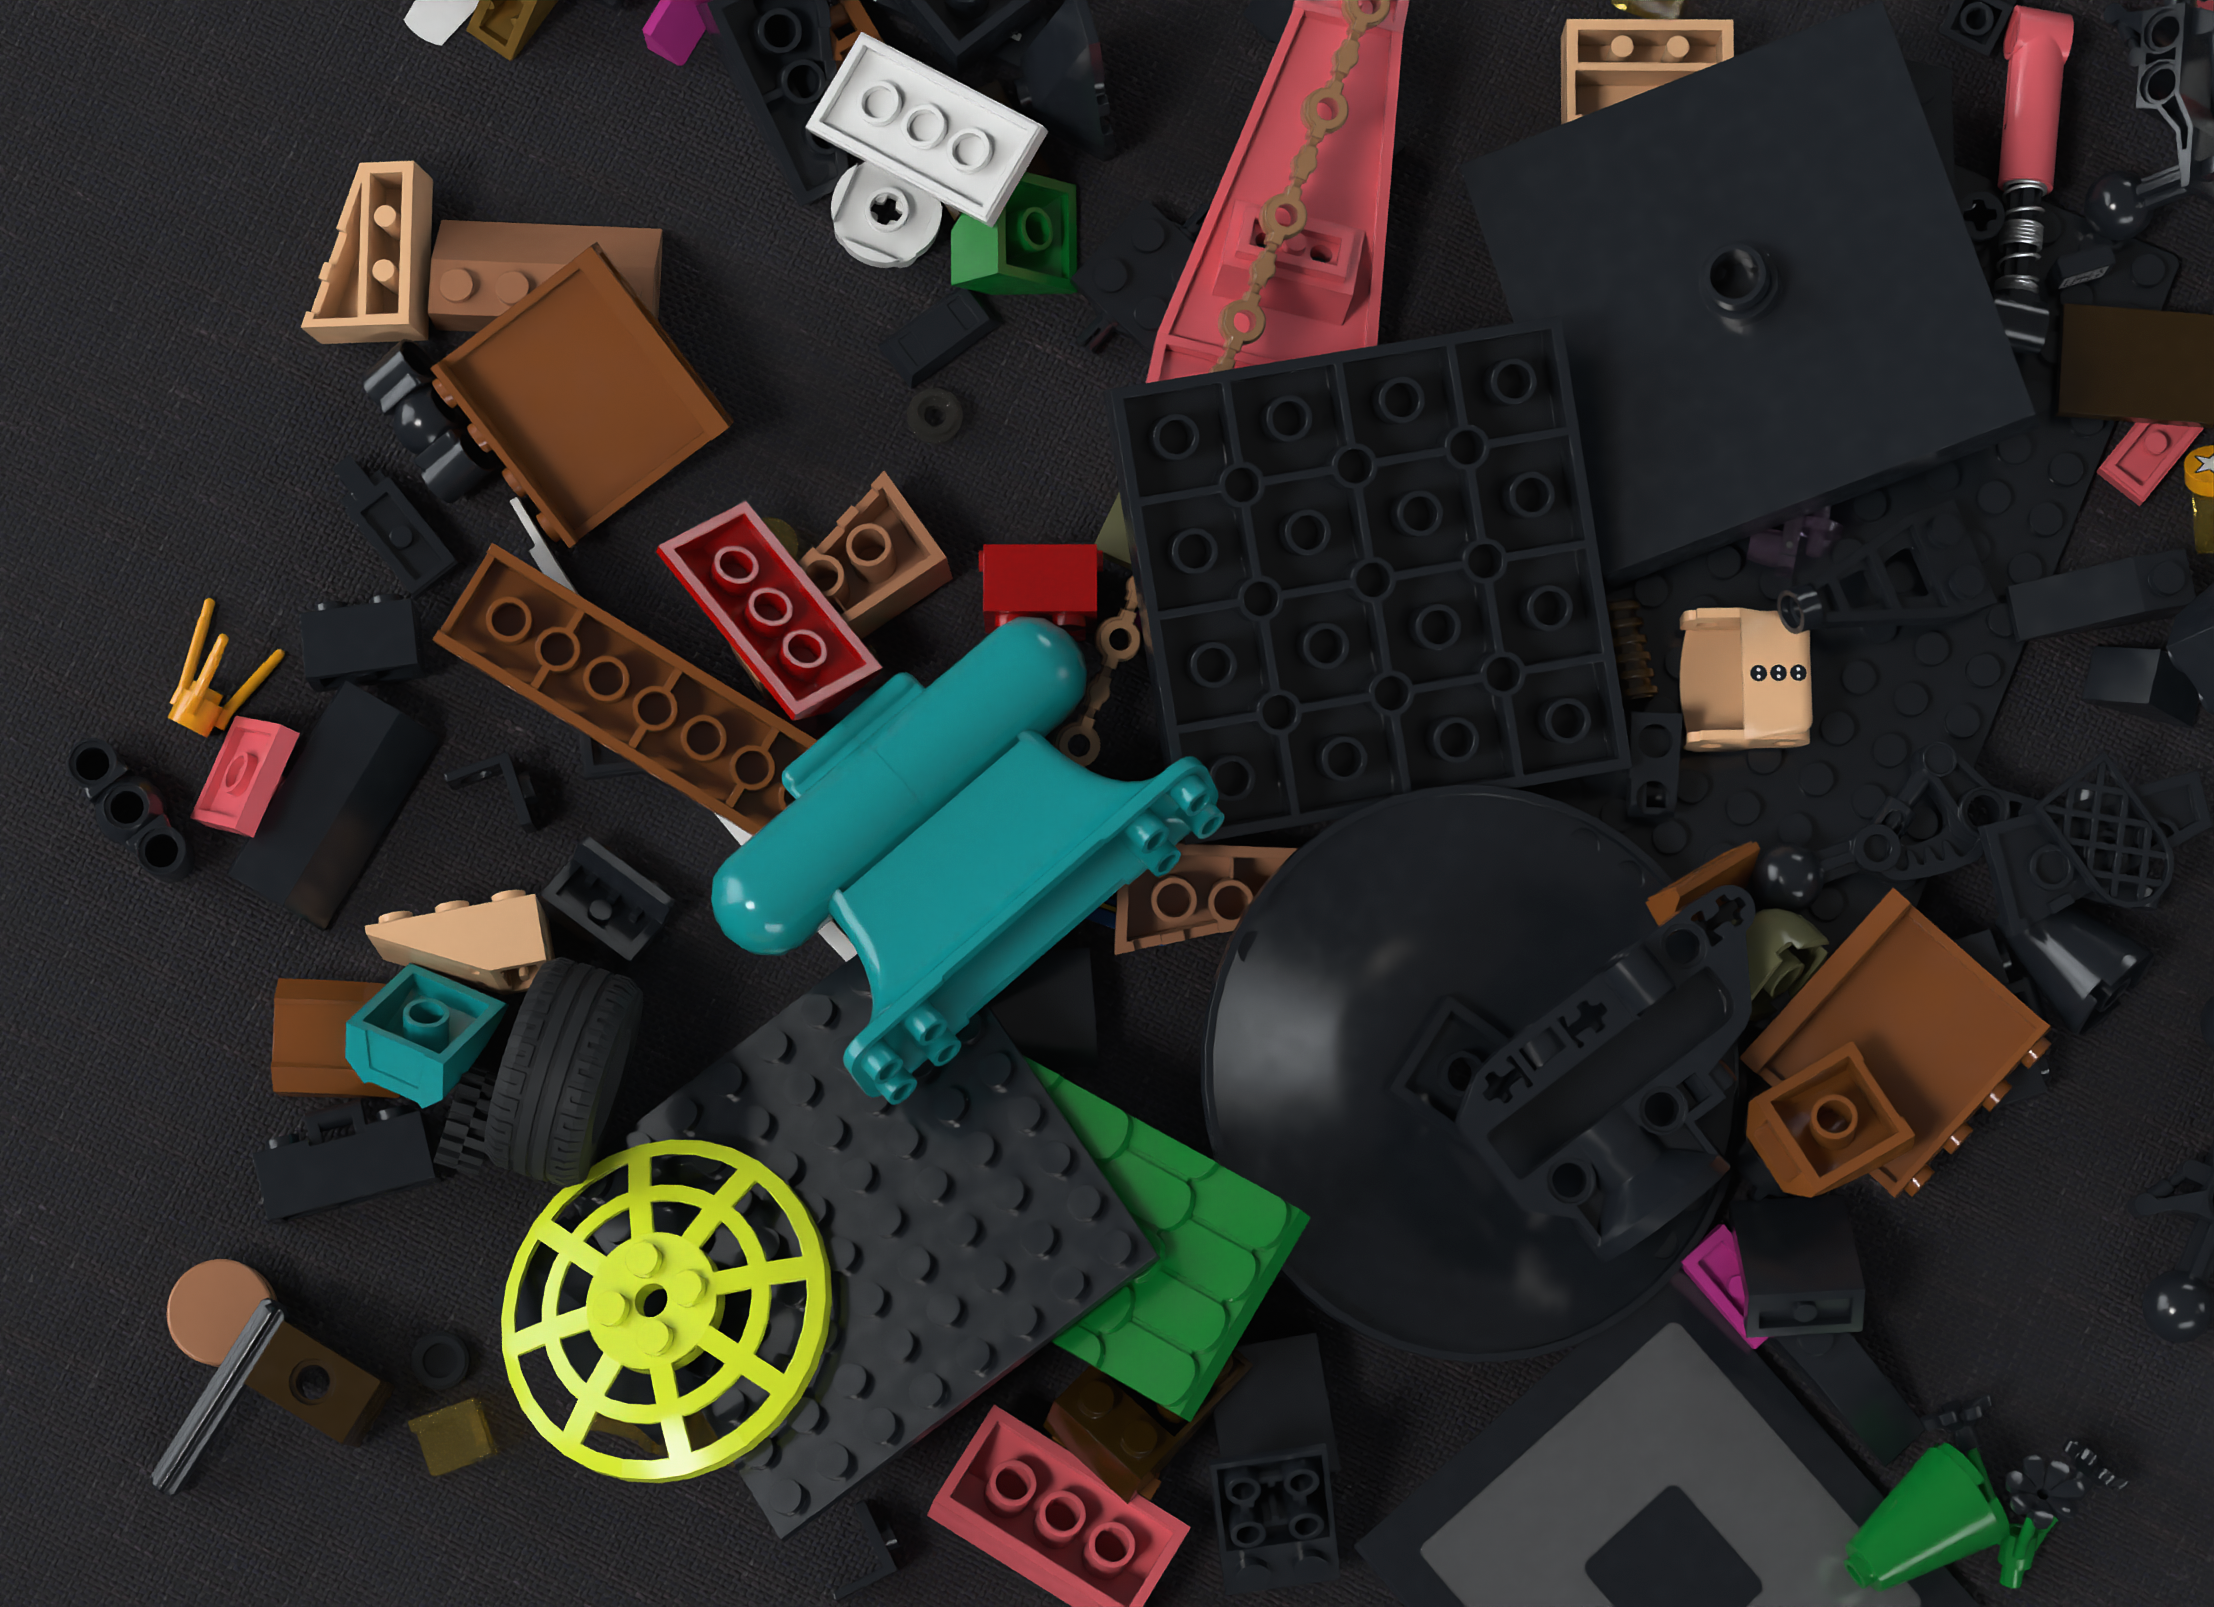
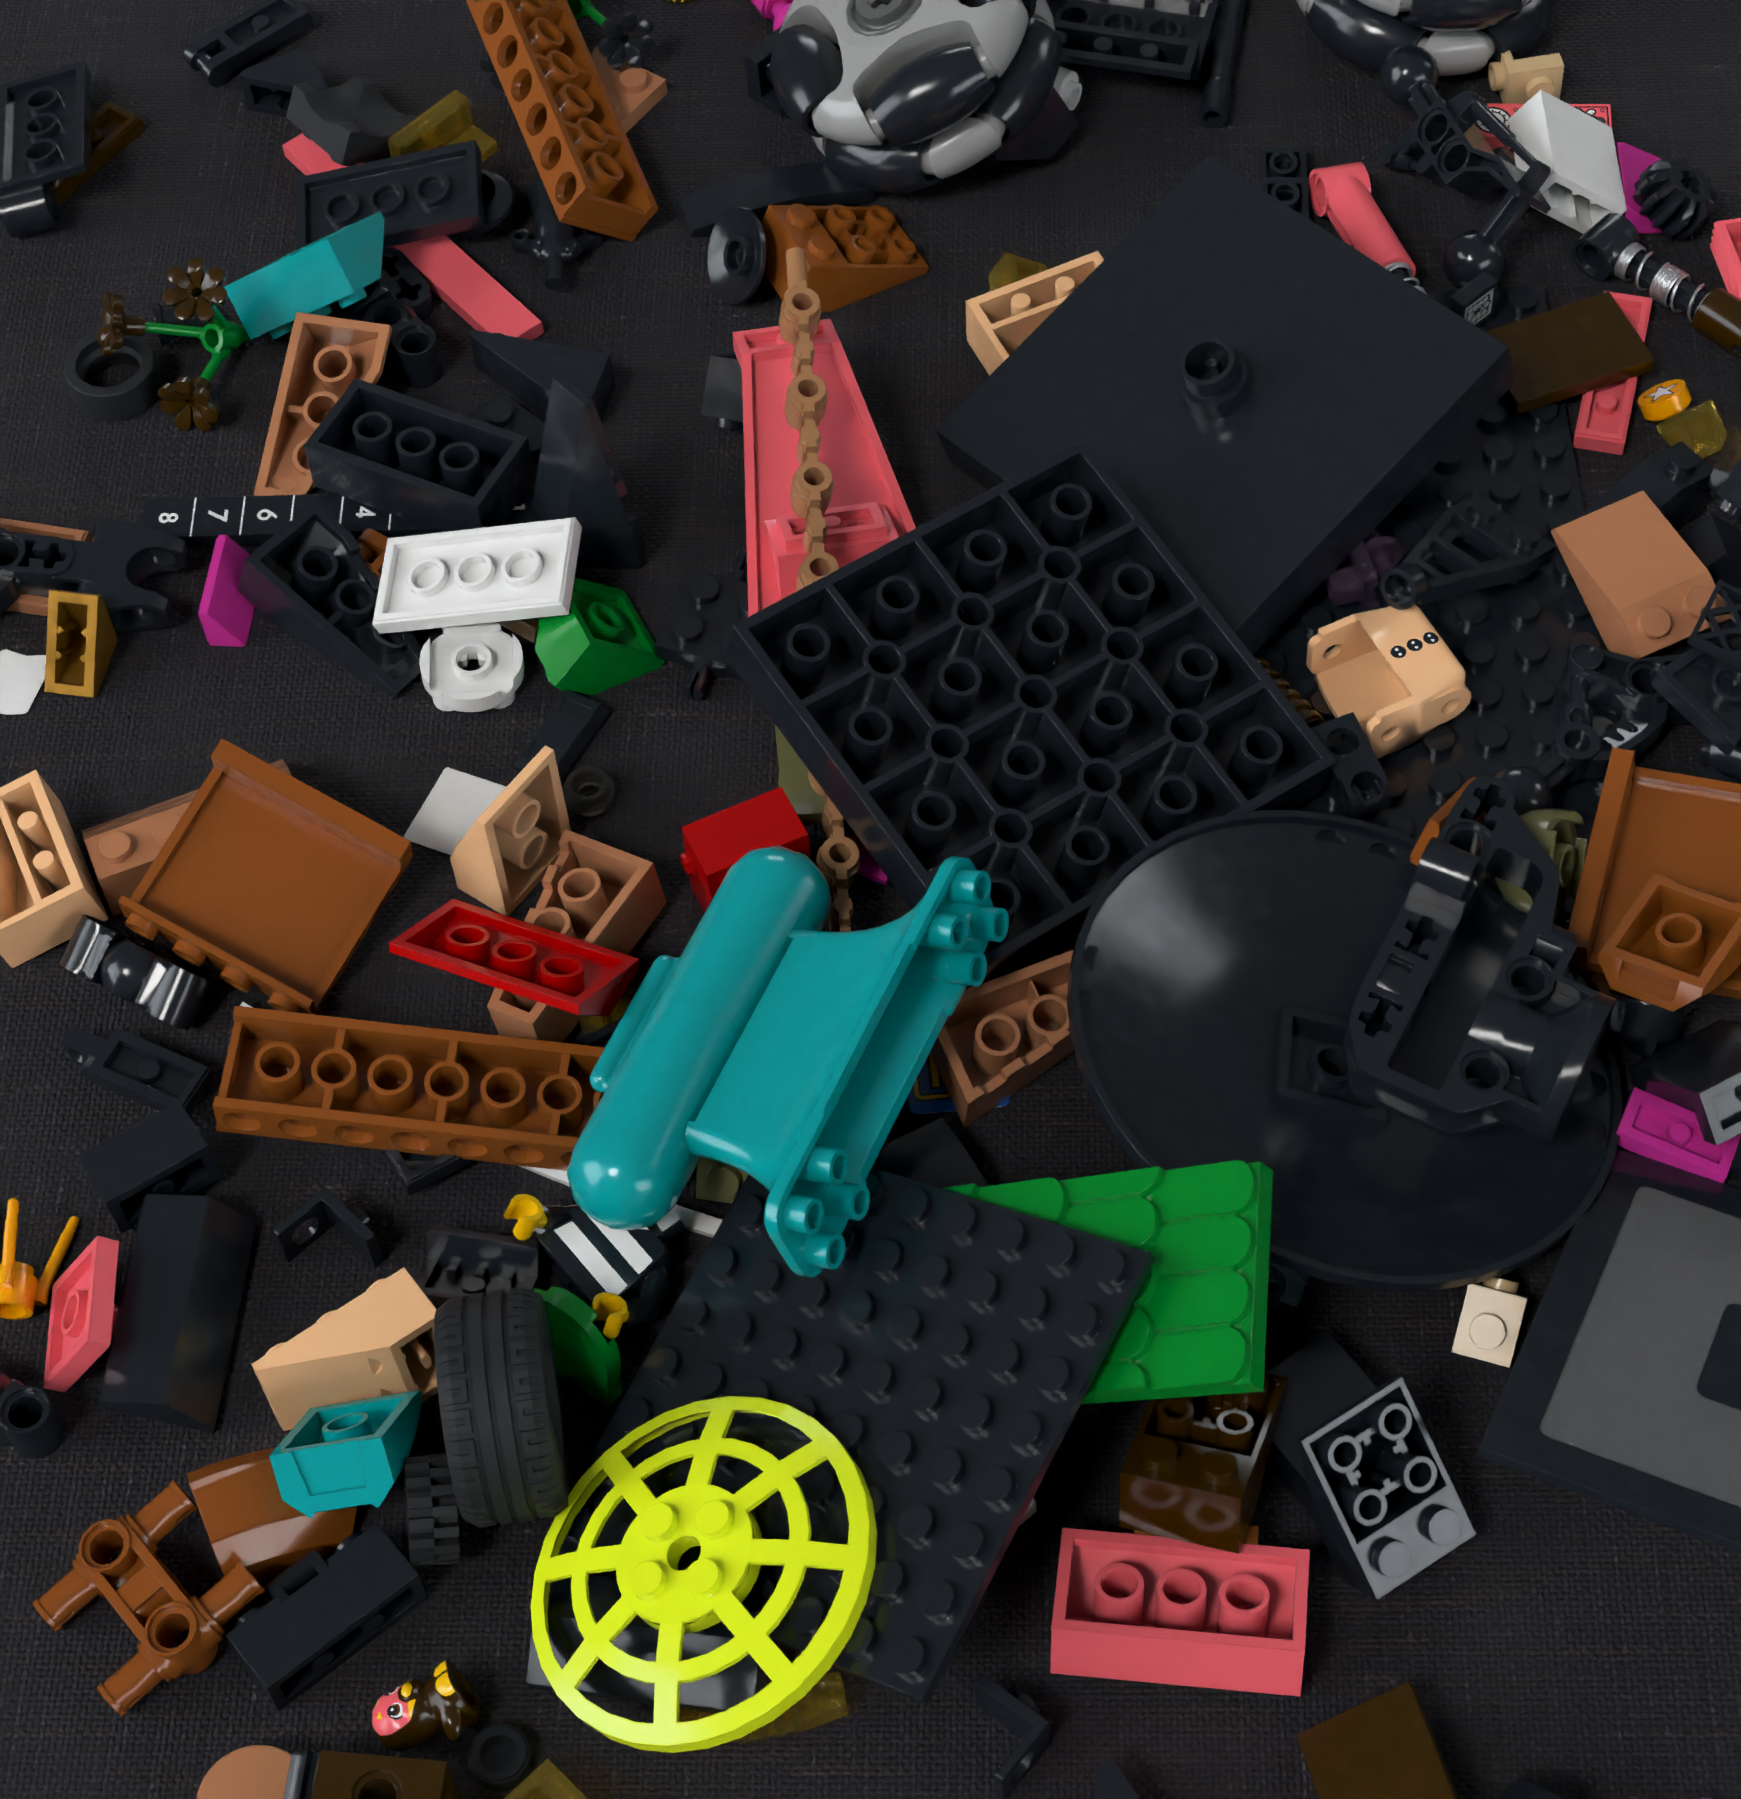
camera: 20 degrees left, 25 degrees down
none -> dark orange piece [32,1479,266,1717]
none -> dark brown animal [372,1659,479,1752]
none -> white sticker [404,767,506,855]
none -> light nougat slope [450,745,571,916]
none -> torso [503,1194,685,1339]
none -> green tile [533,1286,621,1407]
none -> tan bracket [1451,1276,1529,1368]
none -> nougat slope [1550,490,1731,659]

